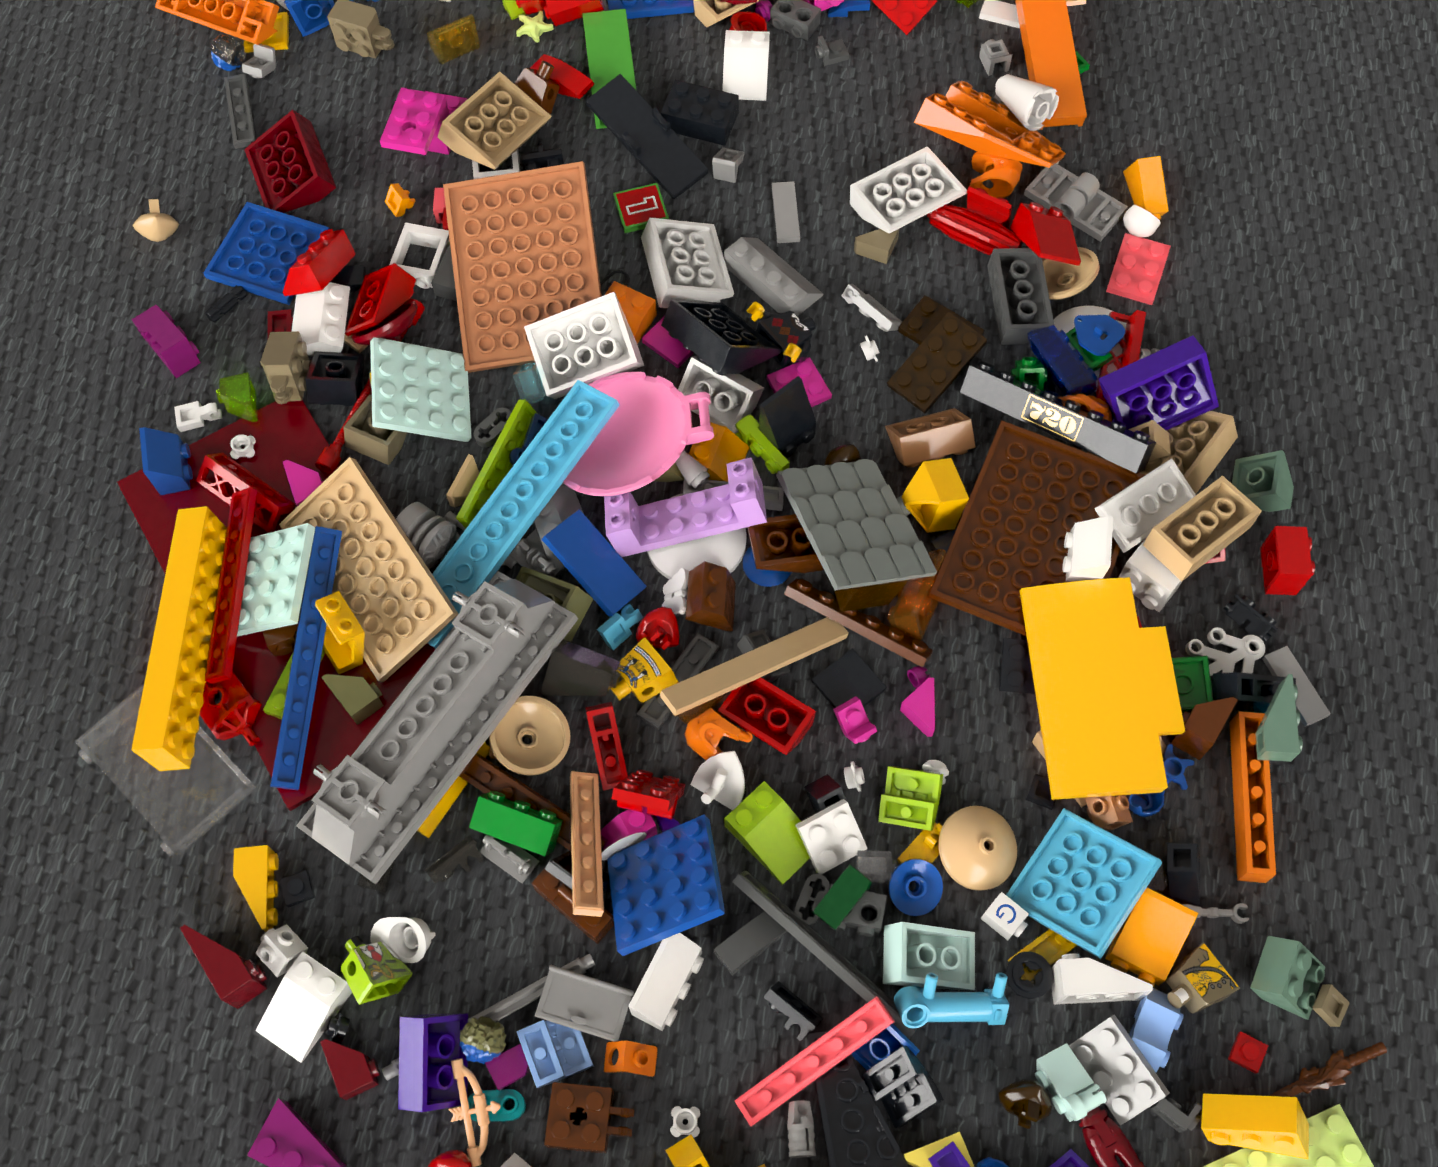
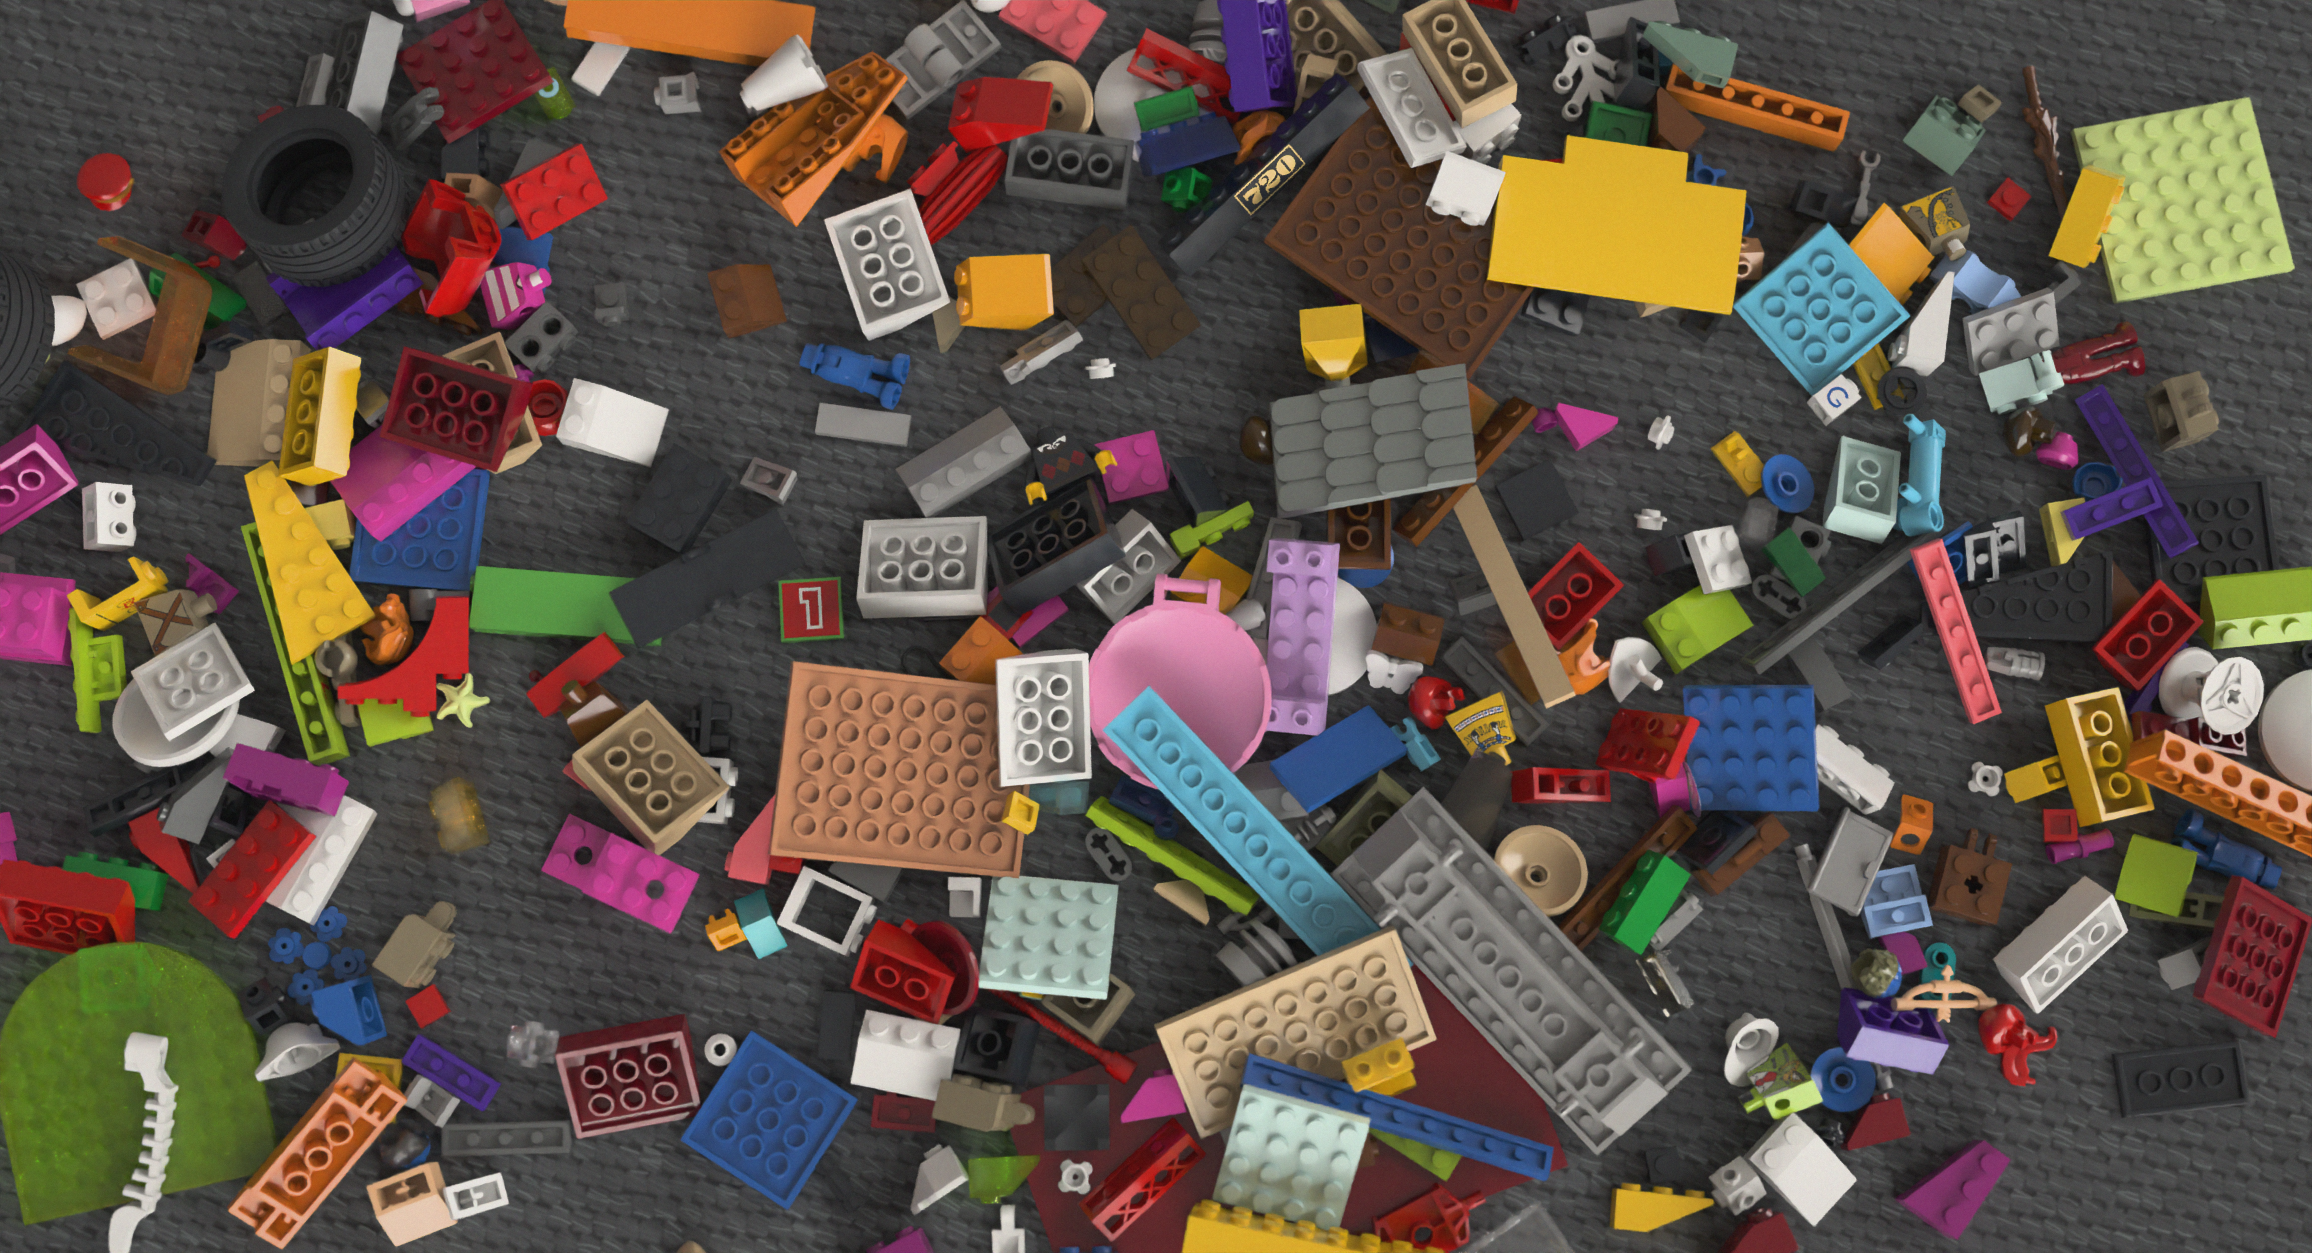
camera: 80 degrees left, 15 degrees up
red tile [205,487,257,684] -> none
red slope [283,229,356,296] -> none
olive slope [322,674,384,725] -> none
light nougat tile [570,771,604,917] -> none
dark pink bracket [833,696,877,744] -> none
lime slope [878,766,943,831] -> none
medium nougat slope [885,408,976,467] -> none
tan dish [939,806,1017,891] -> none
blue piece [1074,315,1125,356] -> none
none -> light nougat slope [366,1162,458,1247]
none -> dark purple plate [401,1034,502,1111]
none -> red tile [405,984,451,1029]
none -> white slope [442,1172,509,1220]
none -> clear brick [506,1021,559,1068]
none -> white plate [705,1034,737,1066]
none -> reddish brown slope [707,264,787,339]
none -> teal slope [734,888,788,959]
none -> blue piece [799,343,910,410]
none -> white slope [911,1144,970,1215]
none -> black piece [923,593,1034,640]
none -> white panel [948,877,982,918]
none -> light orange slope [954,254,1054,330]
none -> yellow plate [1002,791,1040,835]
none -> black brick [1044,1084,1110,1151]
none -> blue dish [1810,1047,1876,1112]
none -> dark pink cone [2036,432,2079,470]

